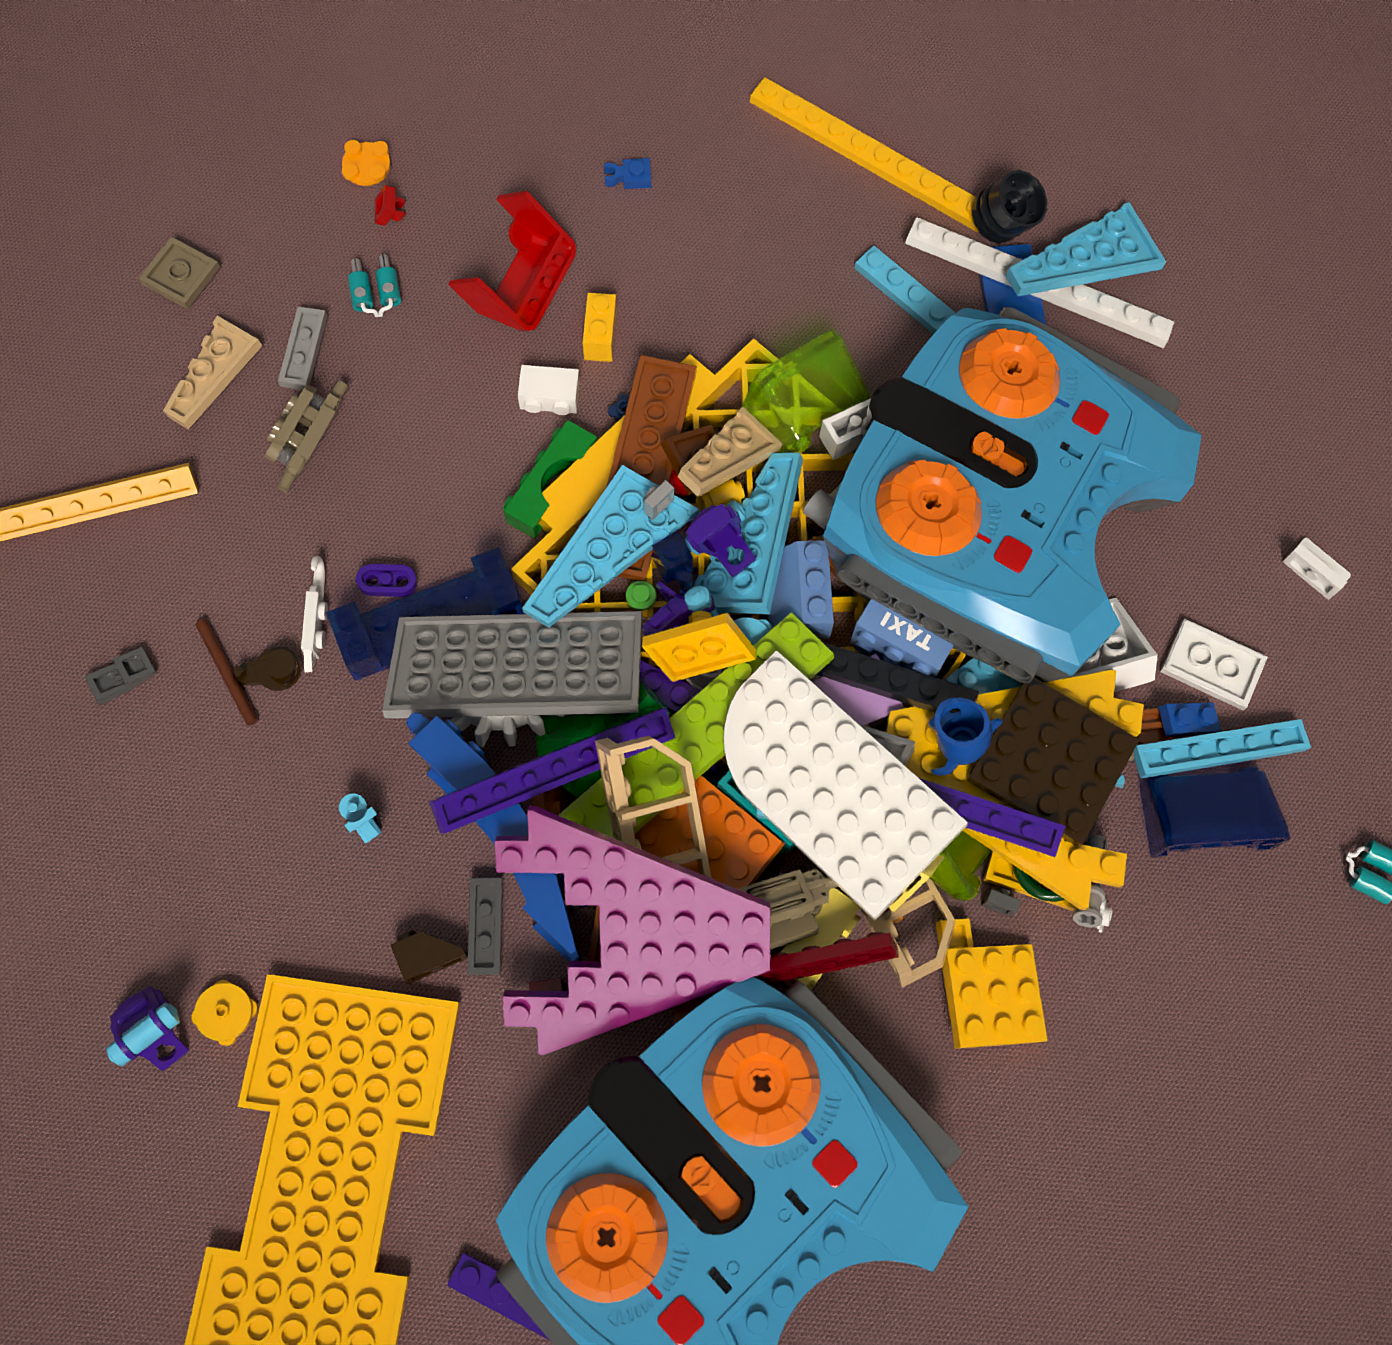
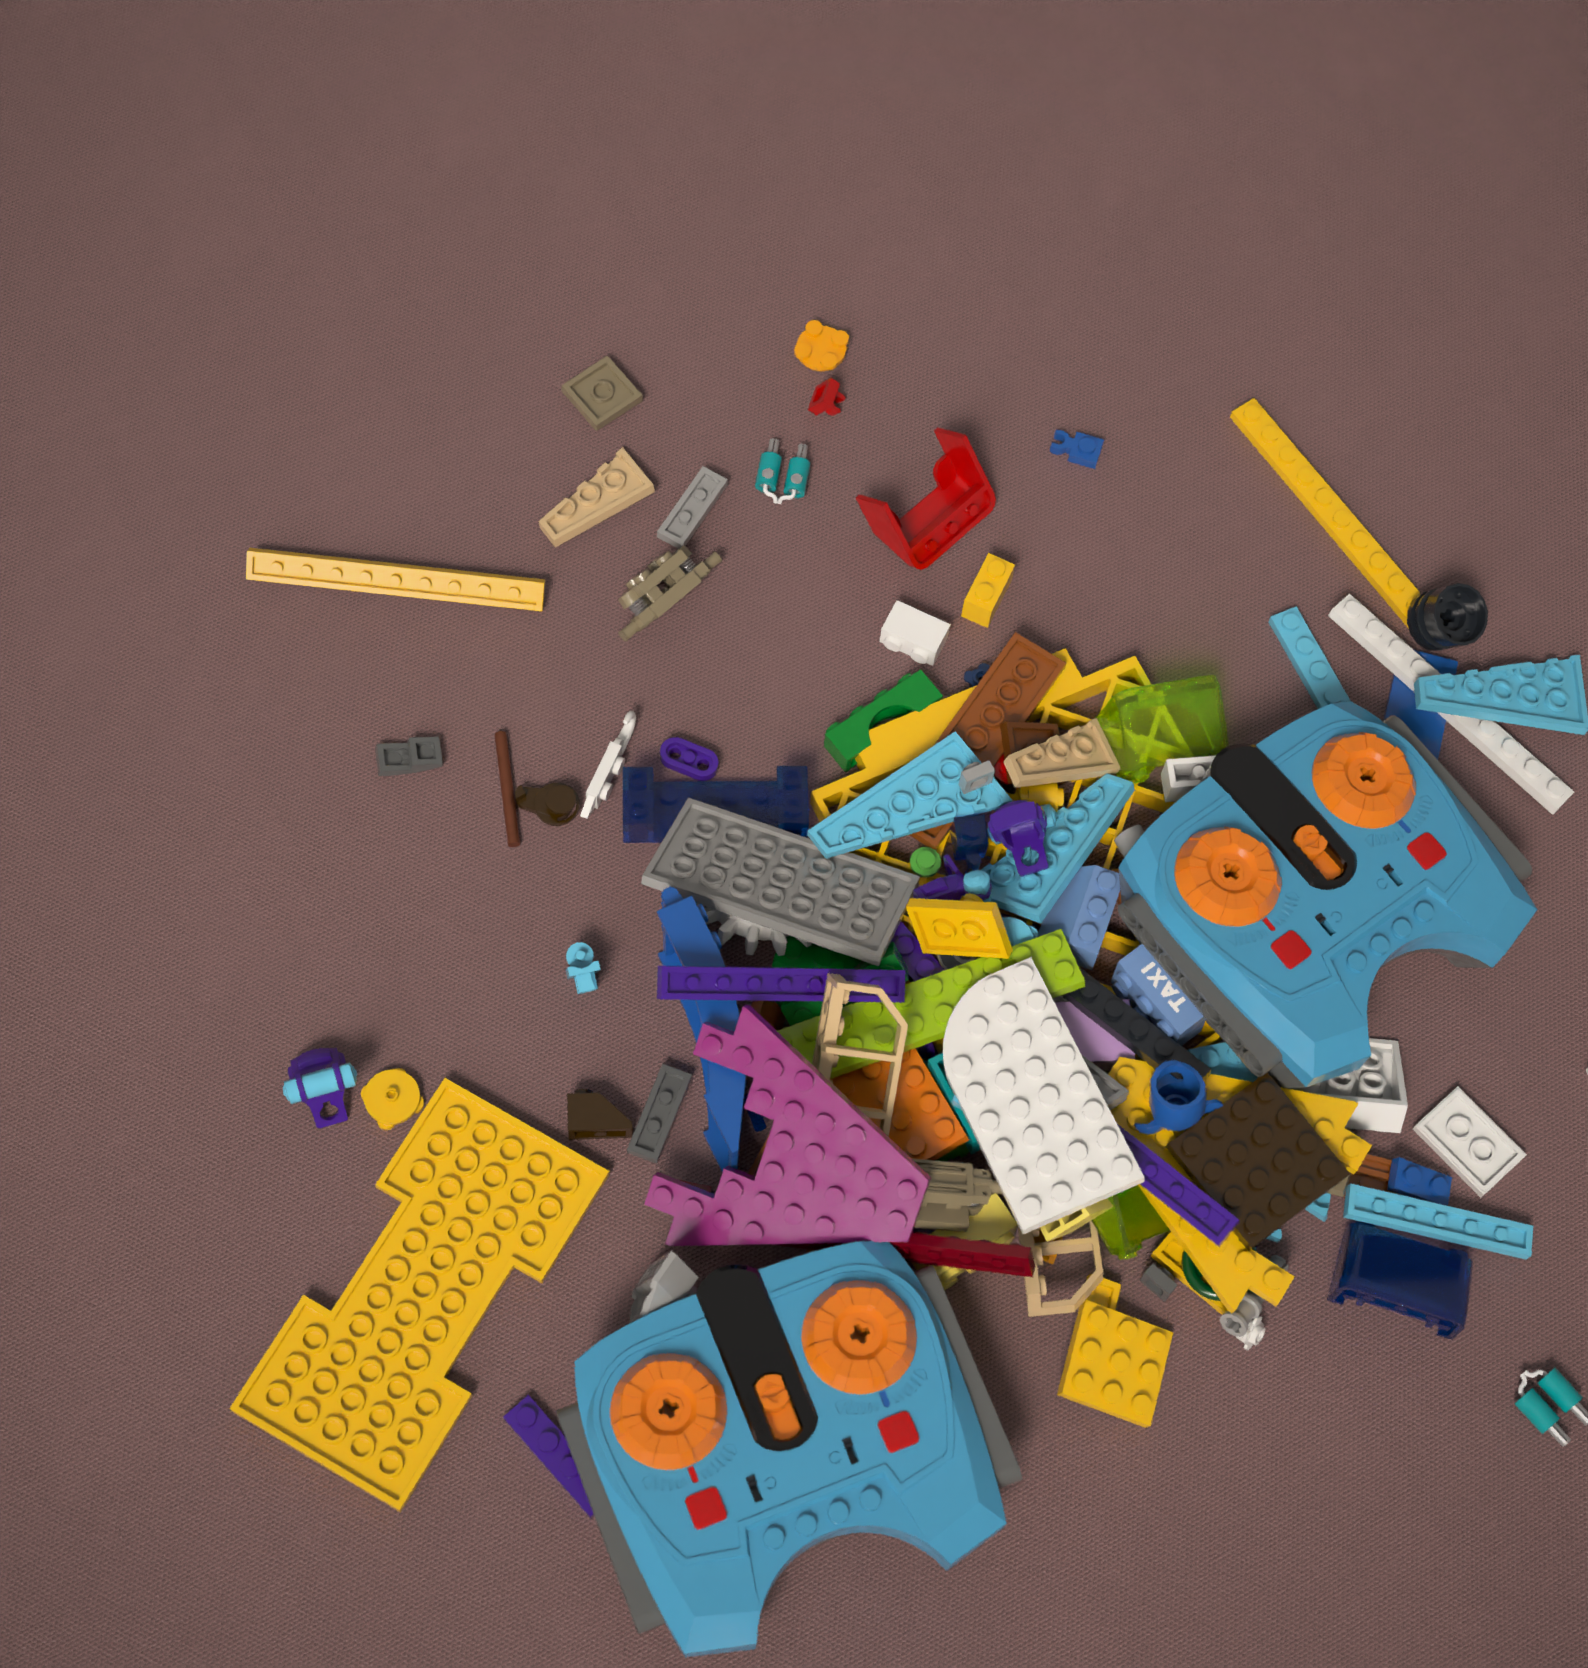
camera: 20 degrees right, 5 degrees down
none -> light grey wedge [629,1251,699,1323]

